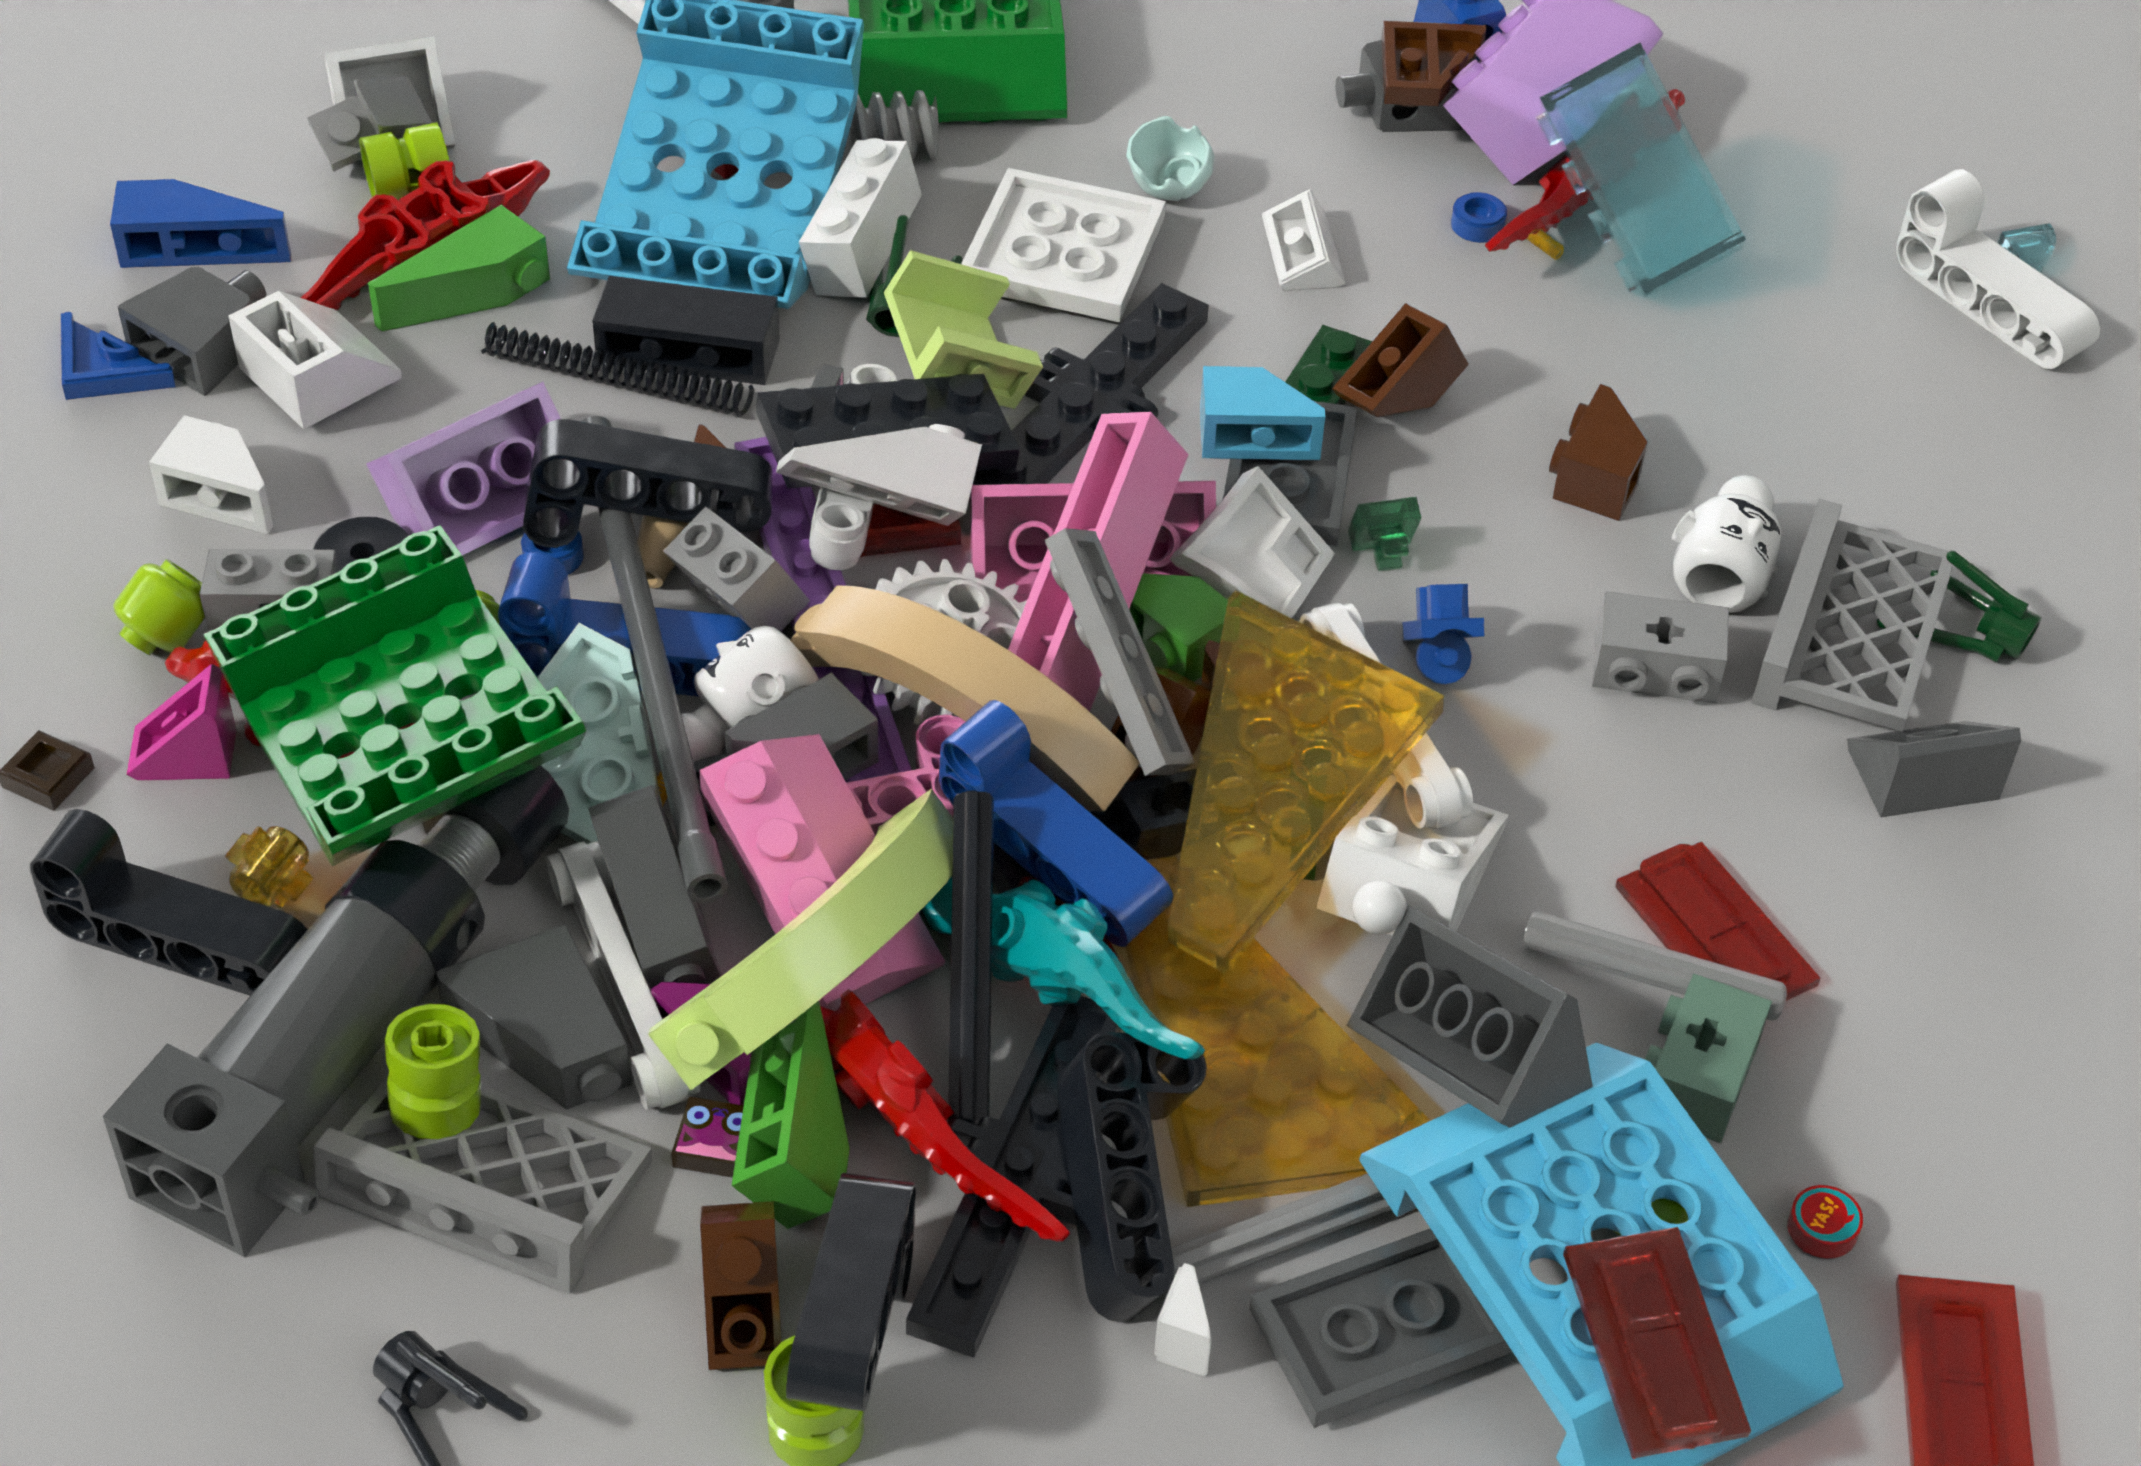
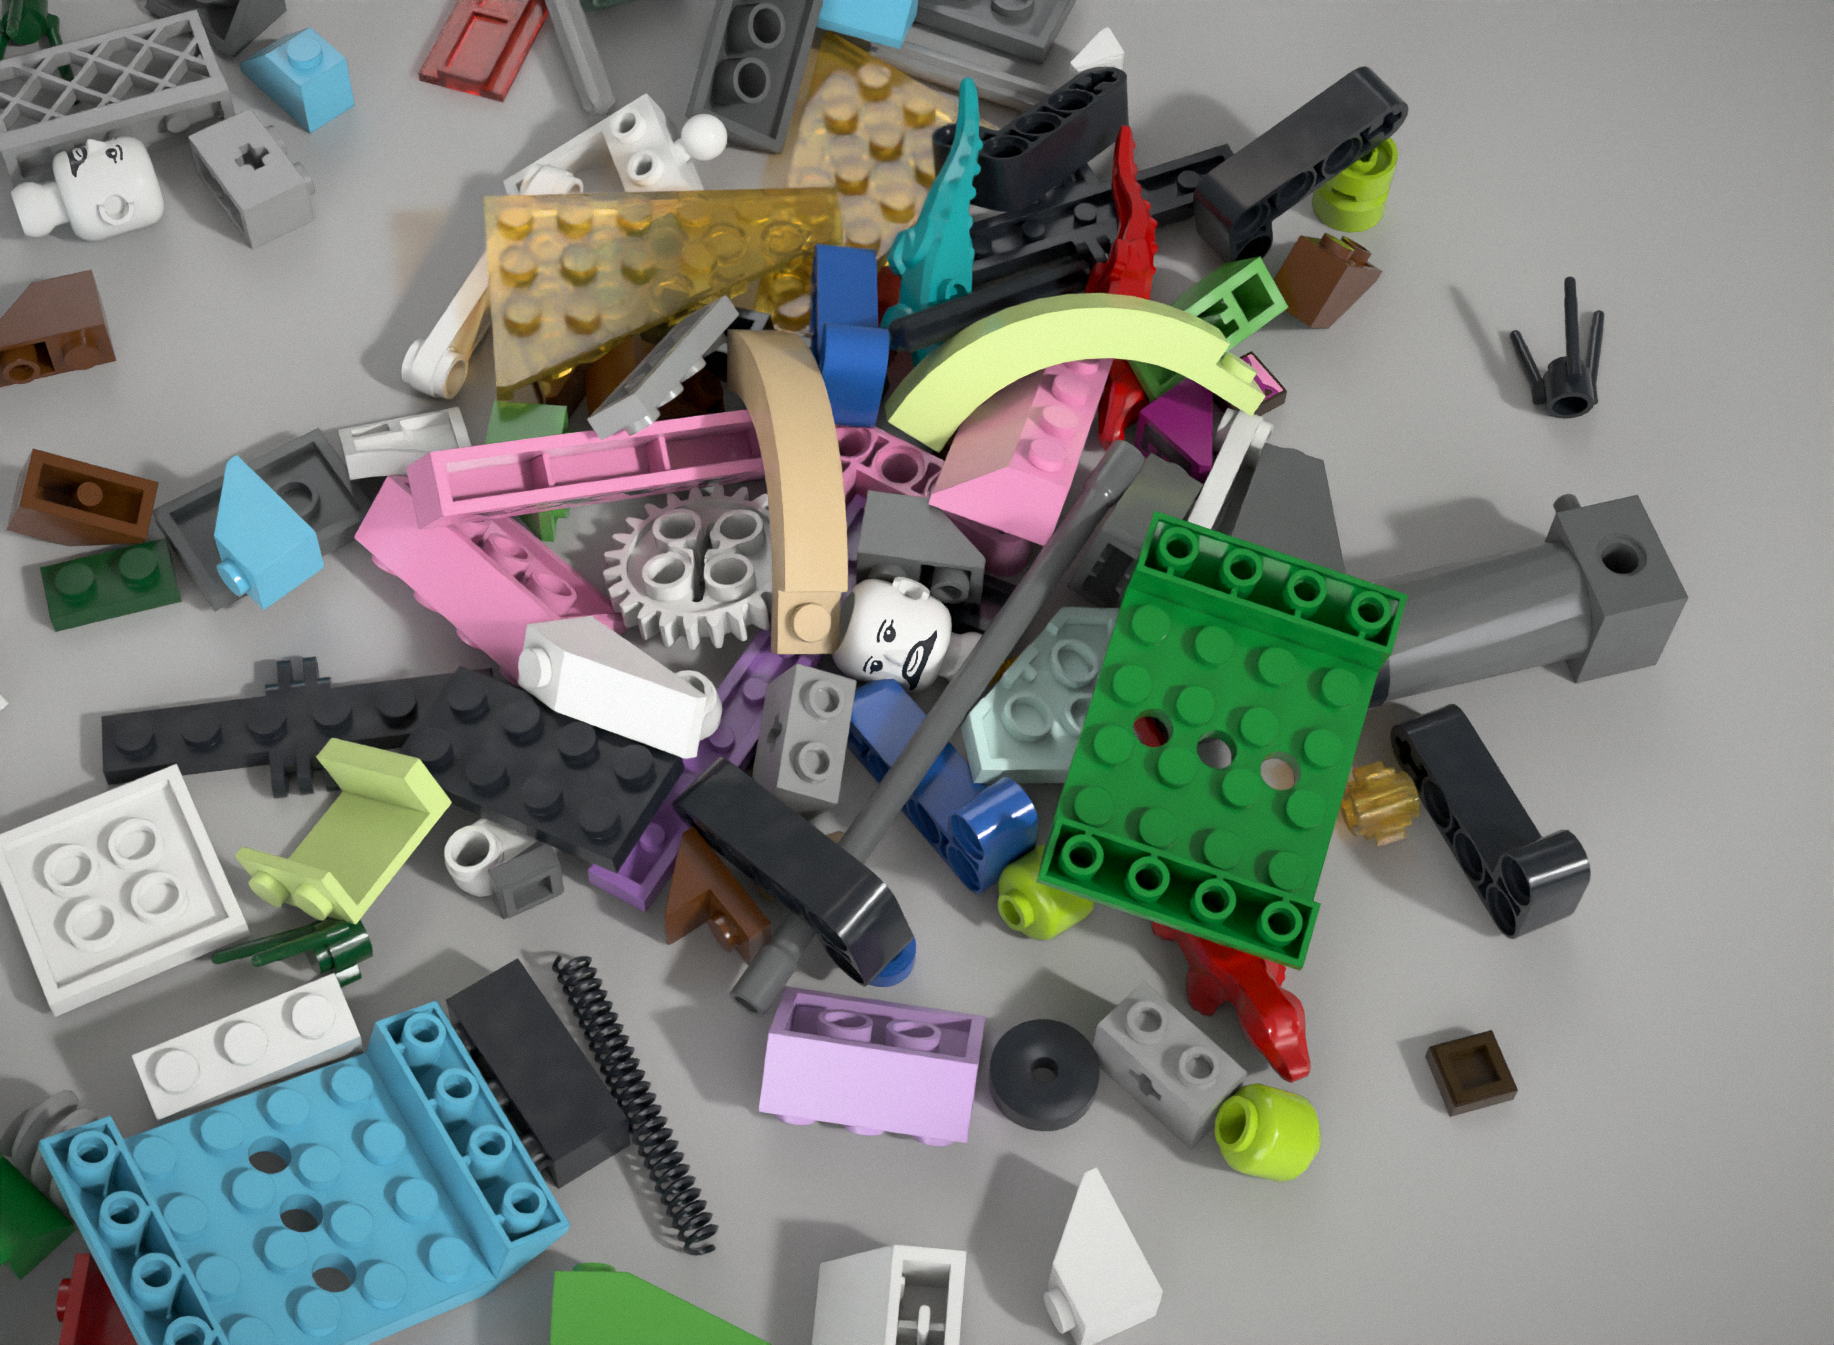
camera: 135 degrees left, 10 degrees up
dark pink slope [126,664,237,780] -> none
light grey fence [313,1074,652,1294] -> none
lime wheel [385,1004,481,1140] -> none
clear green tile [1348,496,1422,571] -> none
blue hips [1402,584,1485,684] -> none
none -> medium azure slope [239,27,355,134]

